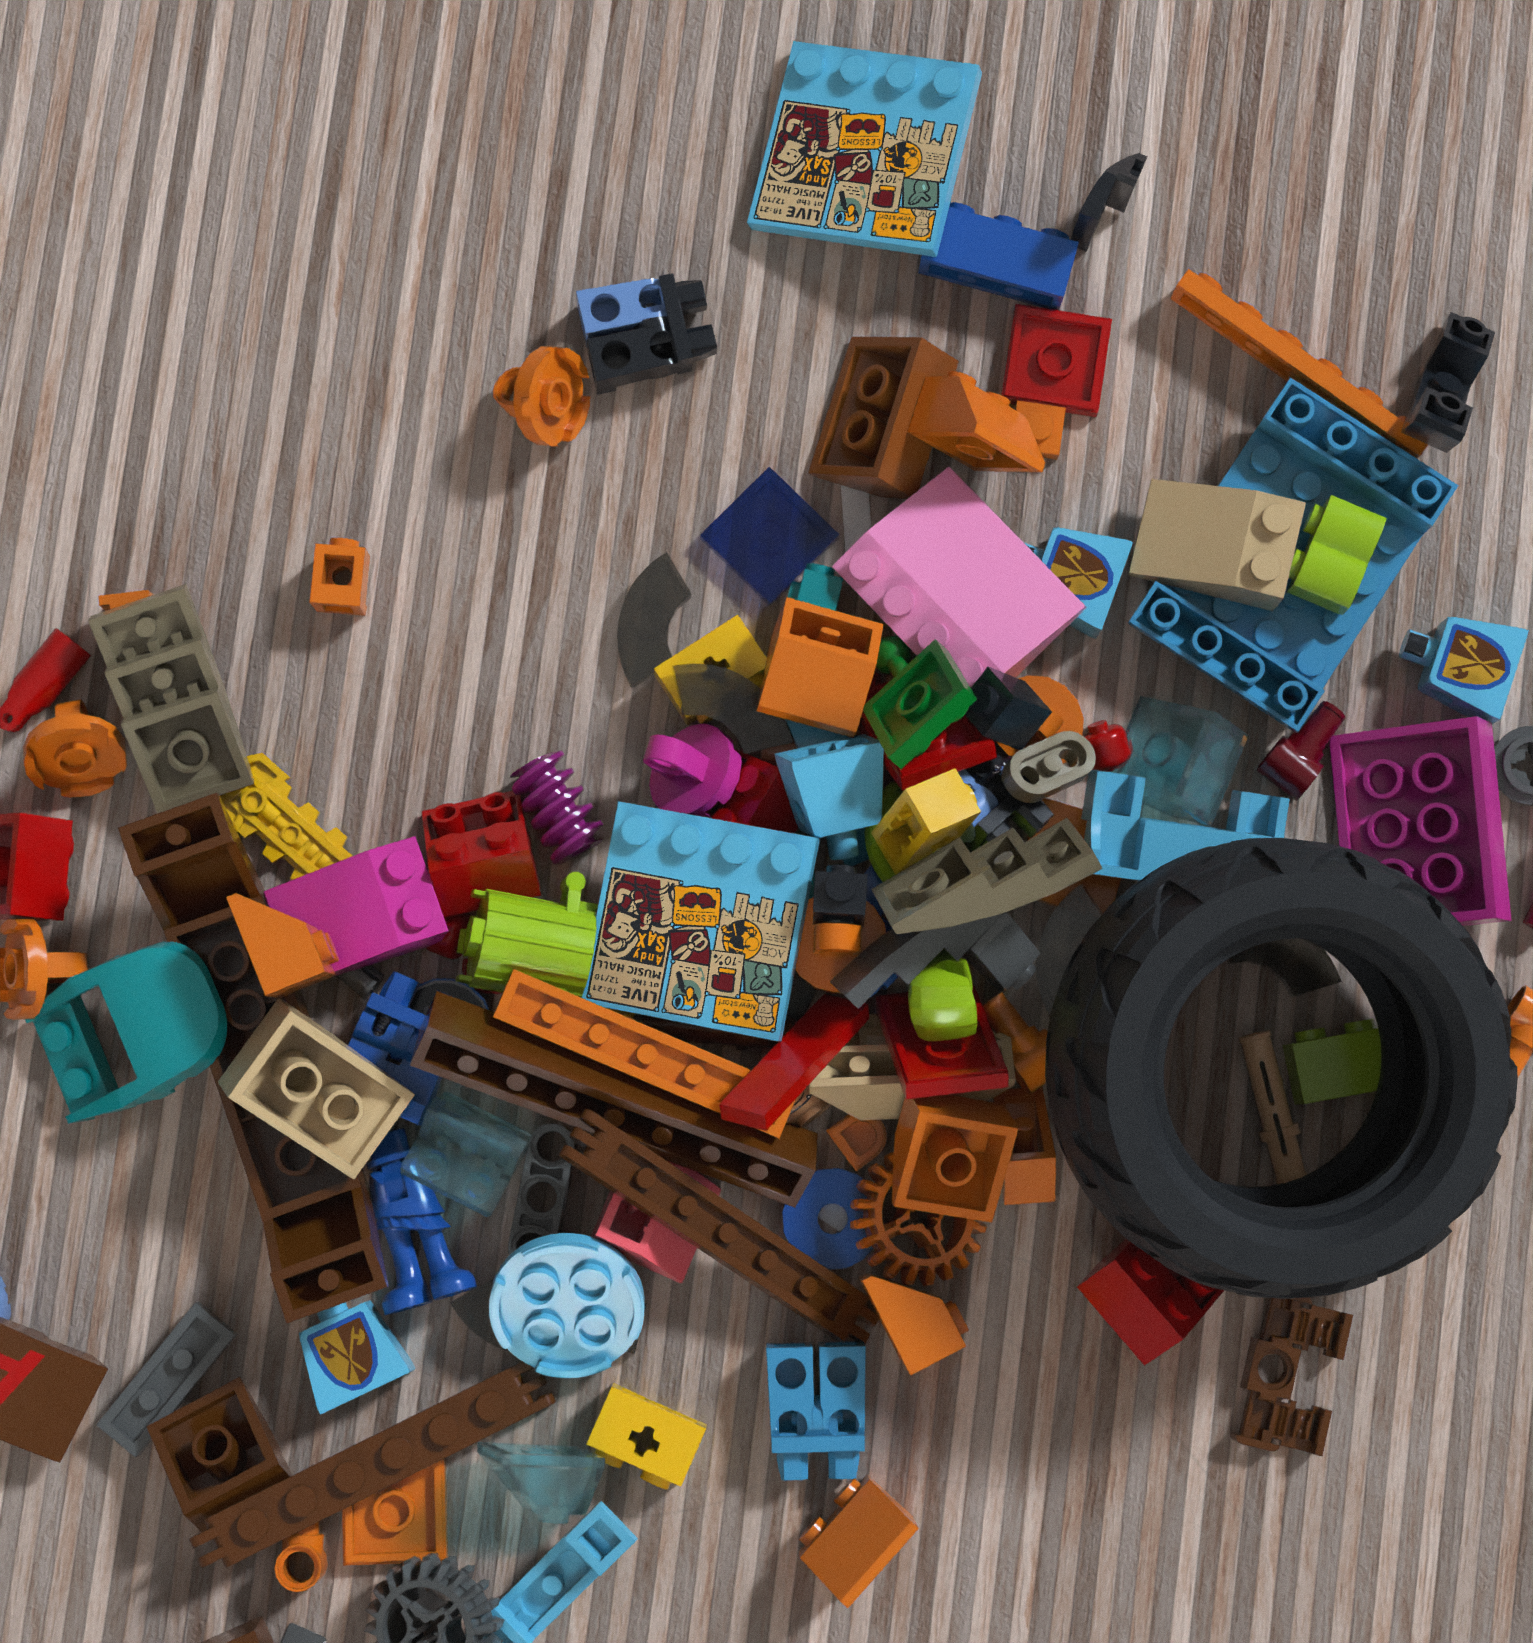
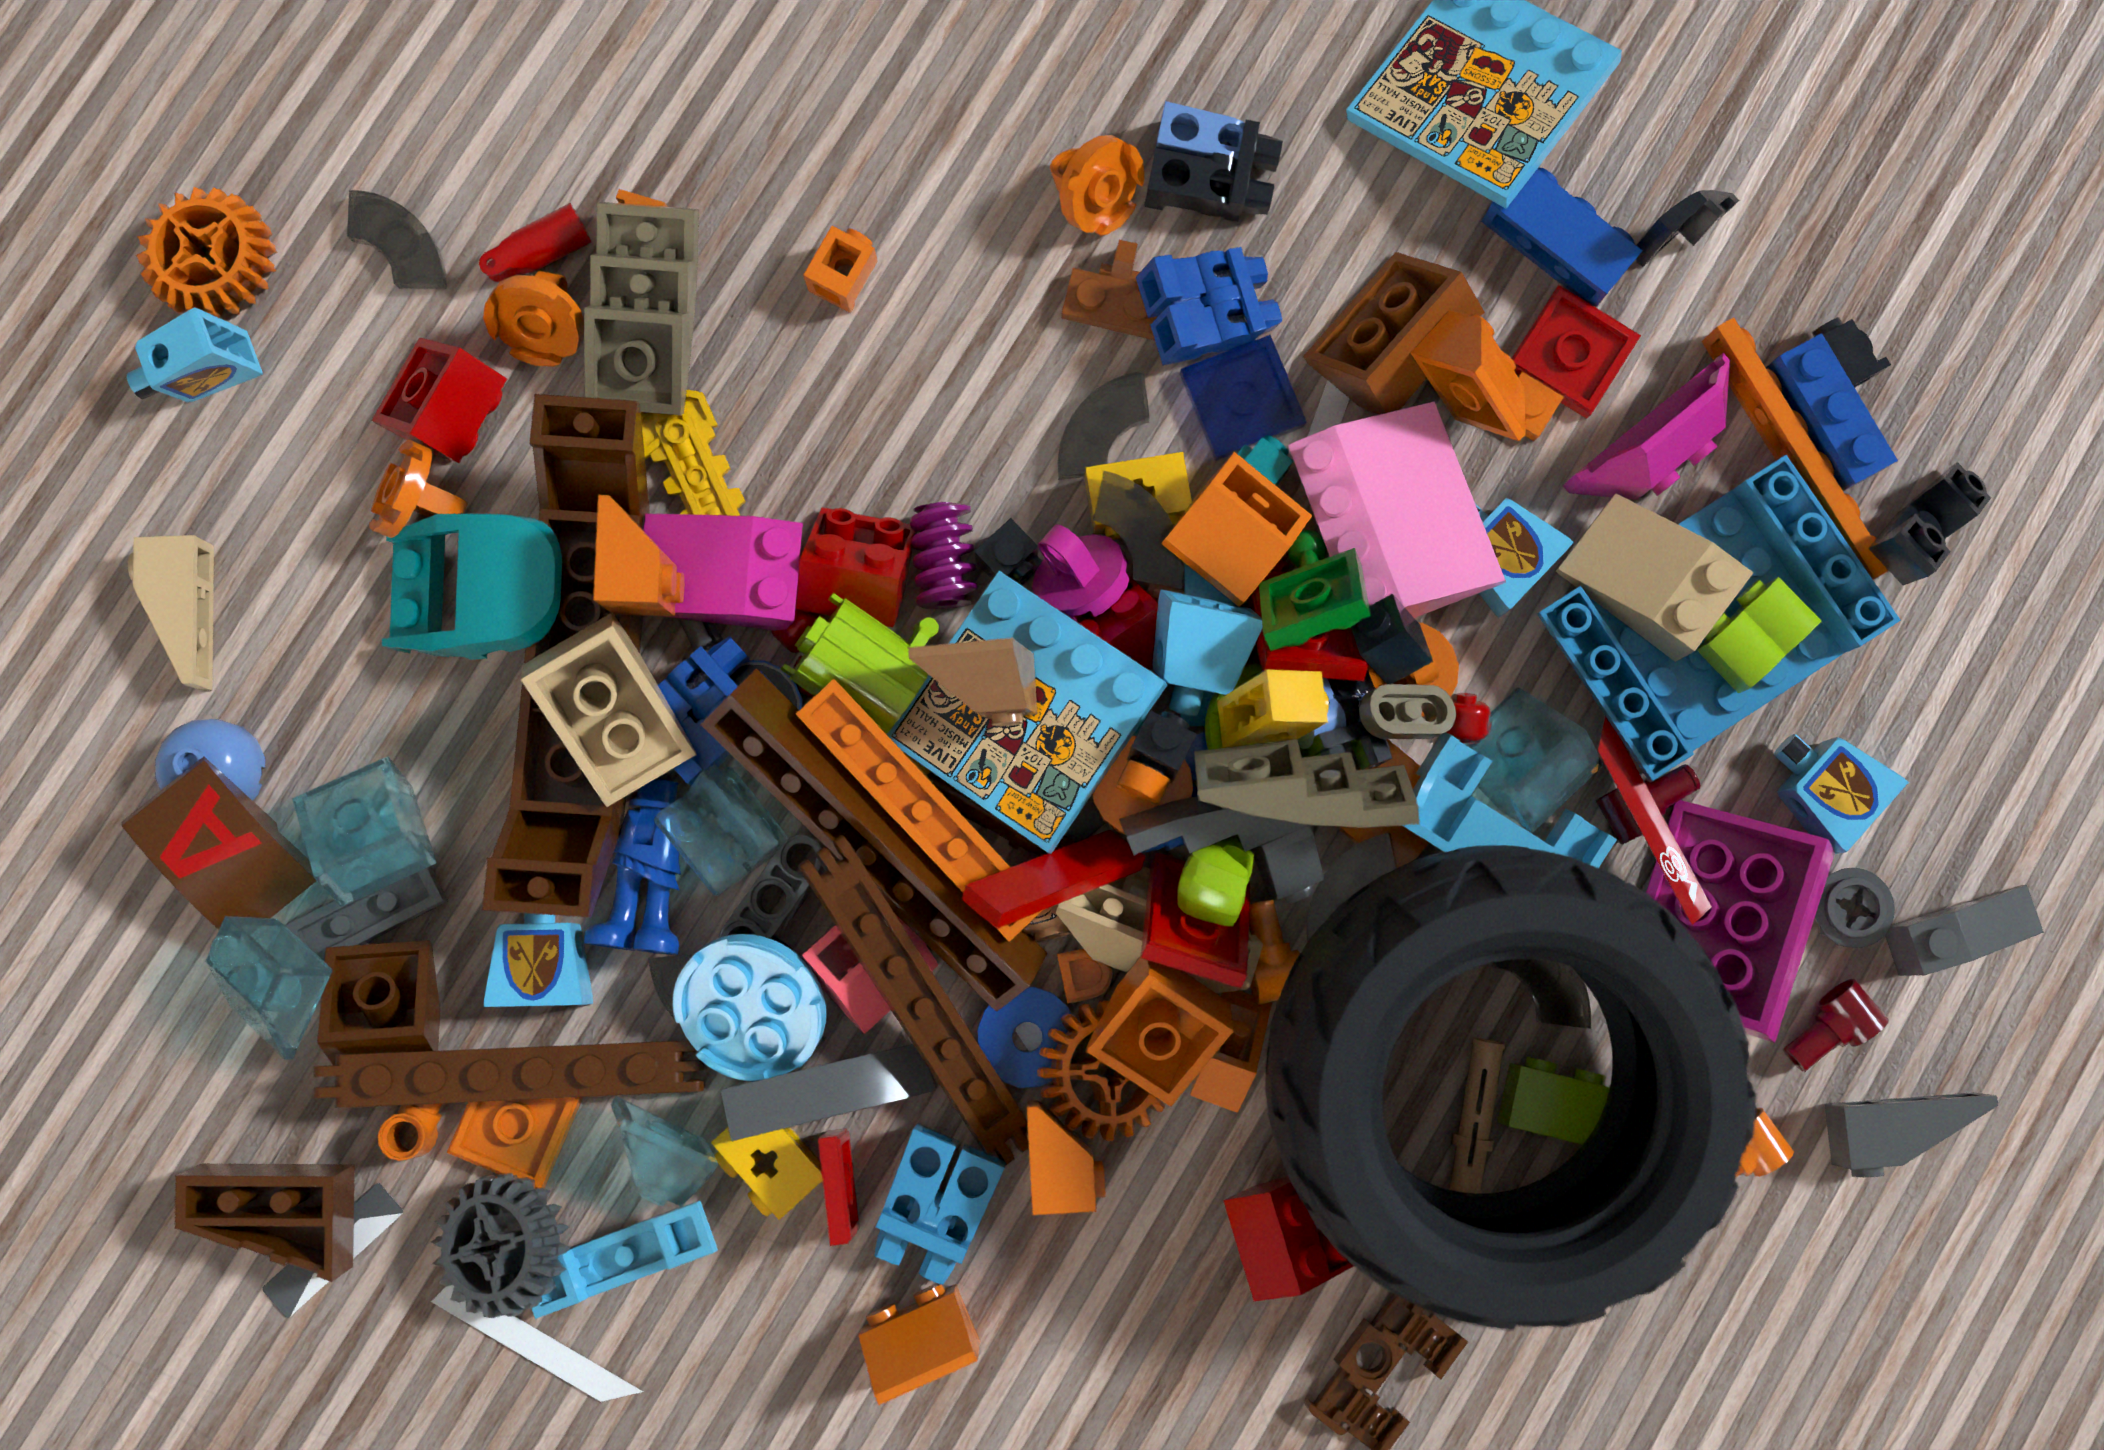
camera: 25 degrees right, 0 degrees up
none -> clear light blue slope [206,916,333,1060]
none -> clear light blue brick [292,756,437,907]
none -> dark grey slope [720,1044,936,1141]
none -> red tile [818,1128,860,1246]
none -> medium nougat slope [908,638,1038,726]
none -> black brick [974,518,1042,586]
none -> dark orange hinge [1061,239,1158,341]
none -> blue hips [1136,247,1283,366]
none -> dark pink wedge [1563,353,1730,500]
none -> red sticker [1597,716,1712,925]
none -> blue brick [1765,333,1898,492]
none -> black brick [1812,317,1891,388]

